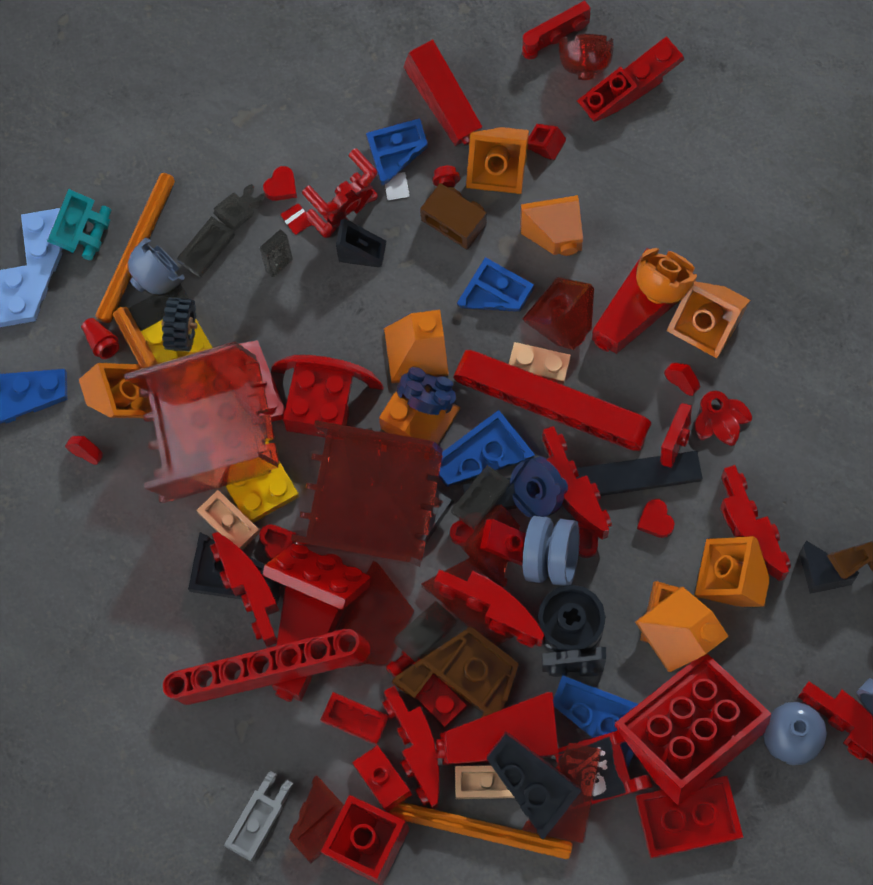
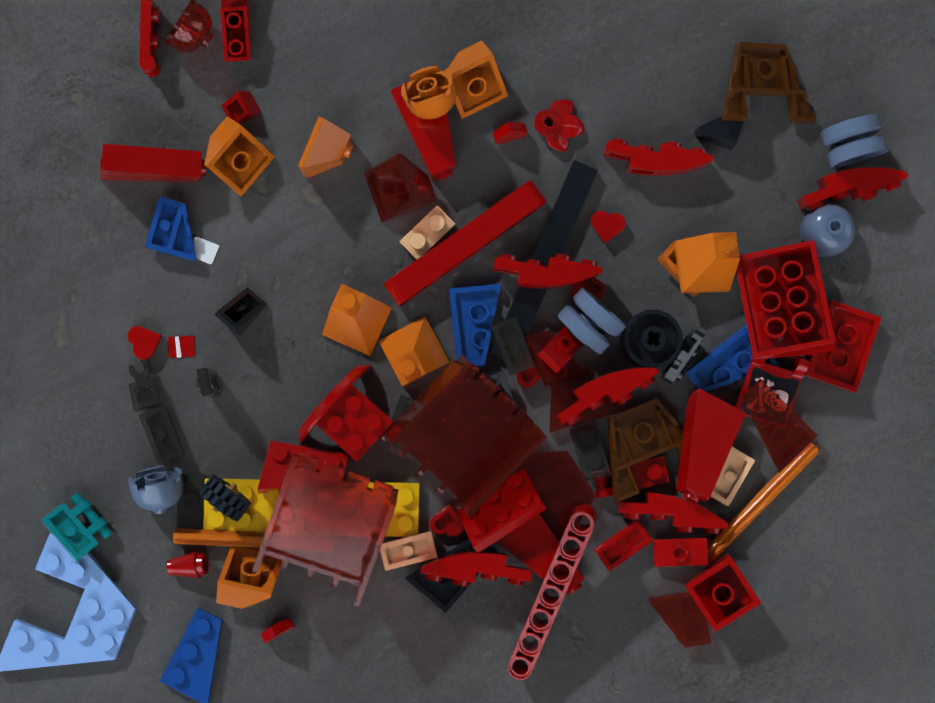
camera: 70 degrees left, 15 degrees up
orange axle [96,173,175,323] -> none
light grey hinge [224,771,293,862] -> none
red plate [302,148,378,238] -> none
dark blue plate [397,367,456,415] -> none
reddish brown brick [420,183,487,250] -> none
red plate [432,165,461,188] -> none
blue wing [457,257,535,312] -> none
black wing [487,731,582,840] -> none
dark blue plate [510,456,568,518] -> none
red plate [661,403,692,468] -> none
orange slope [694,537,770,607] -> none

